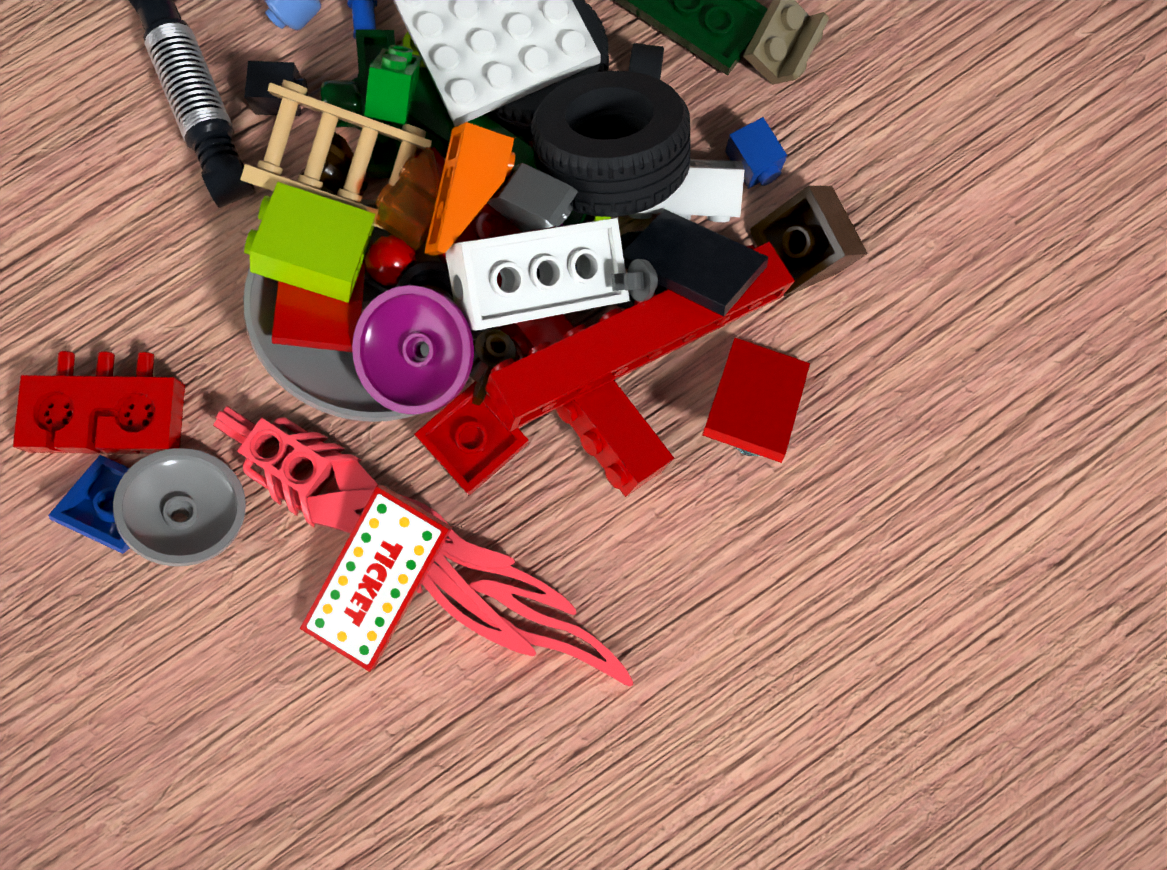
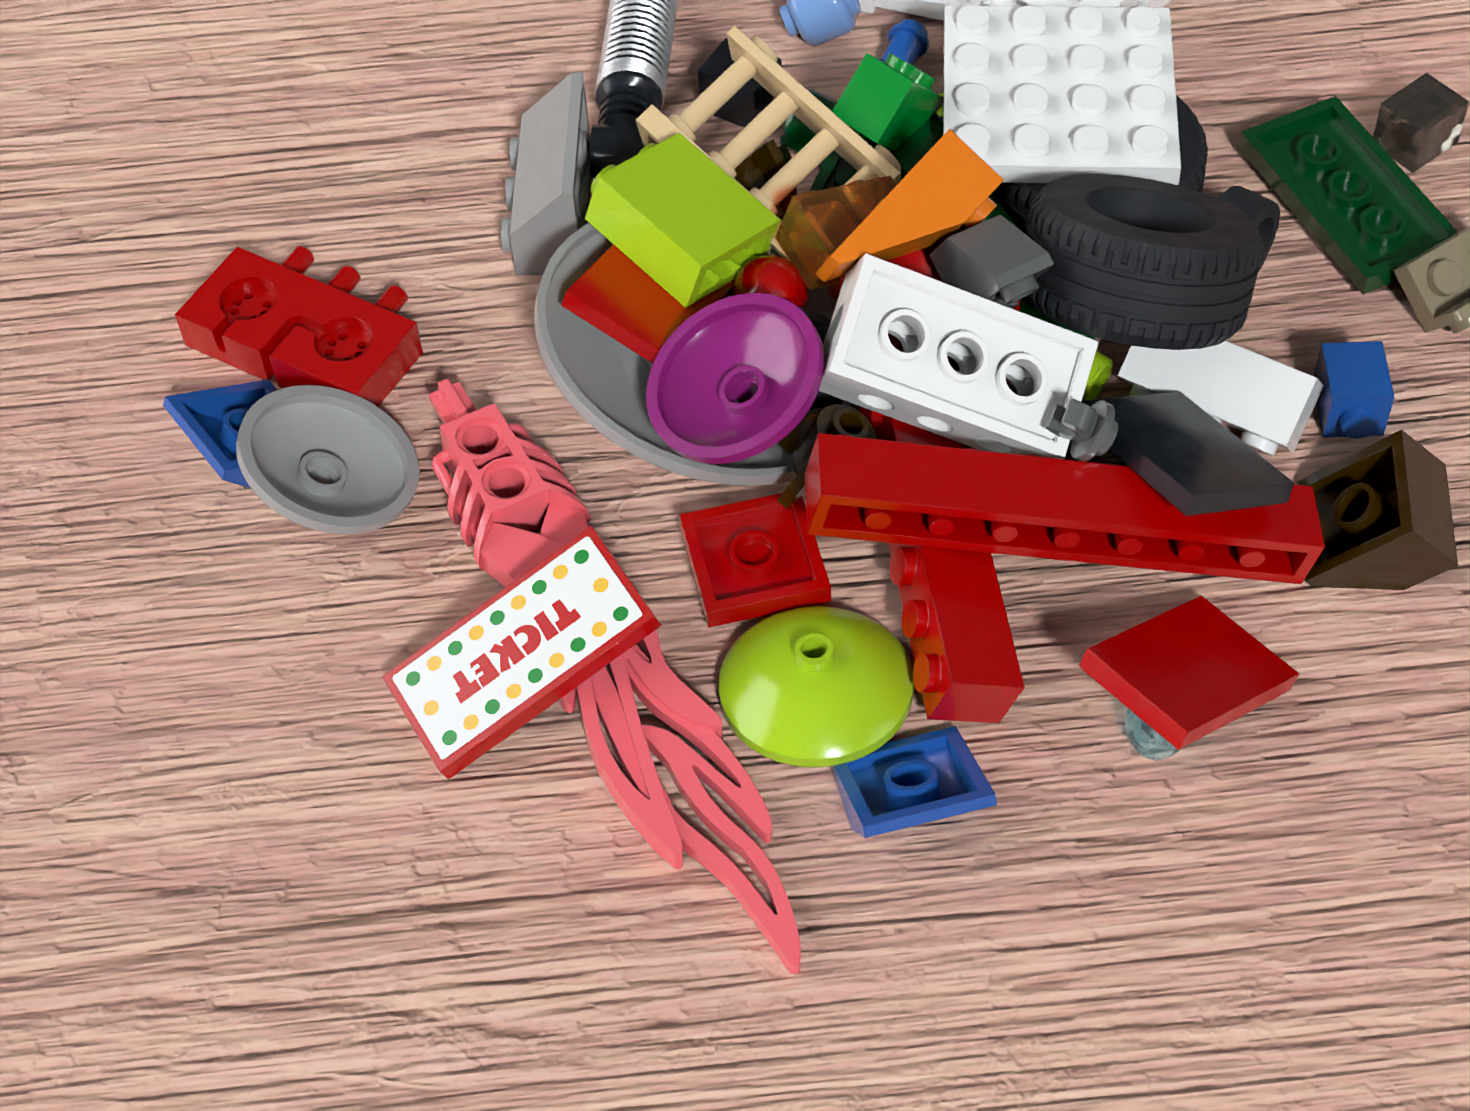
camera: 30 degrees right, 25 degrees down
none -> light grey slope [501,72,591,275]
none -> lime dish [719,606,914,767]
none -> blue slope [831,726,997,838]

